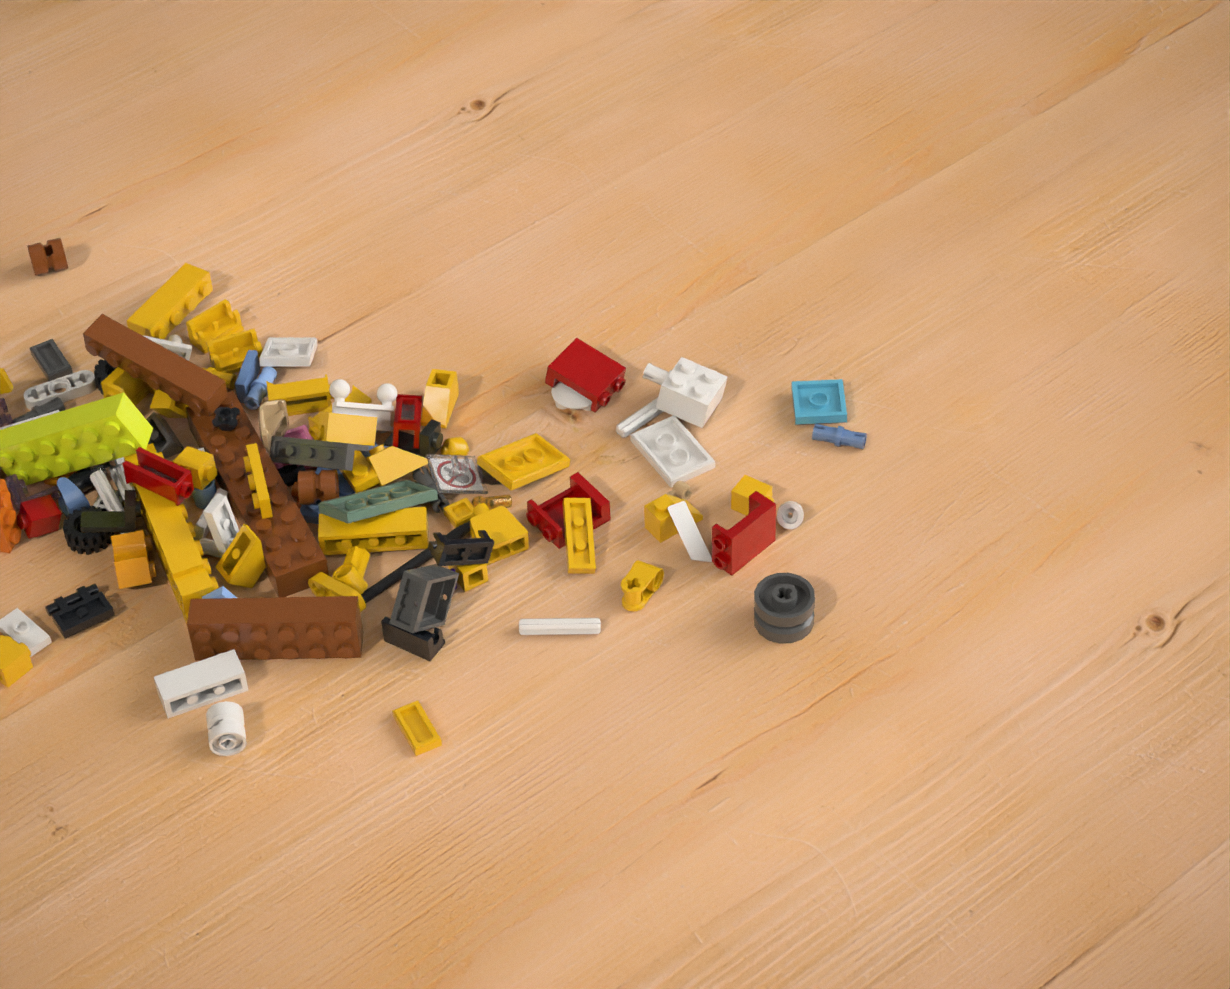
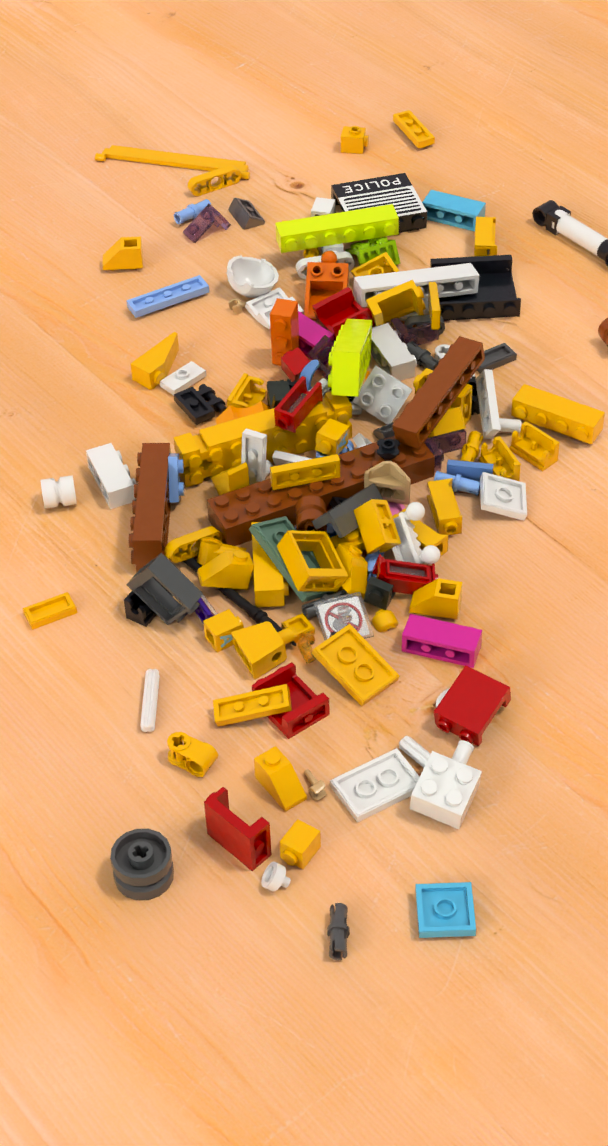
camera: 90 degrees right, 0 degrees up
black hinge [428,530,494,566] -> none
white sticker [667,501,712,562] -> none
medium blue pin [812,423,867,450] -> none
none -> yellow slope [197,550,254,590]
none -> yellow hinge [227,373,267,408]
none -> yellow window [277,530,348,591]
none -> dark grey pin [327,903,350,960]
none -> dark pink brick [402,614,482,668]

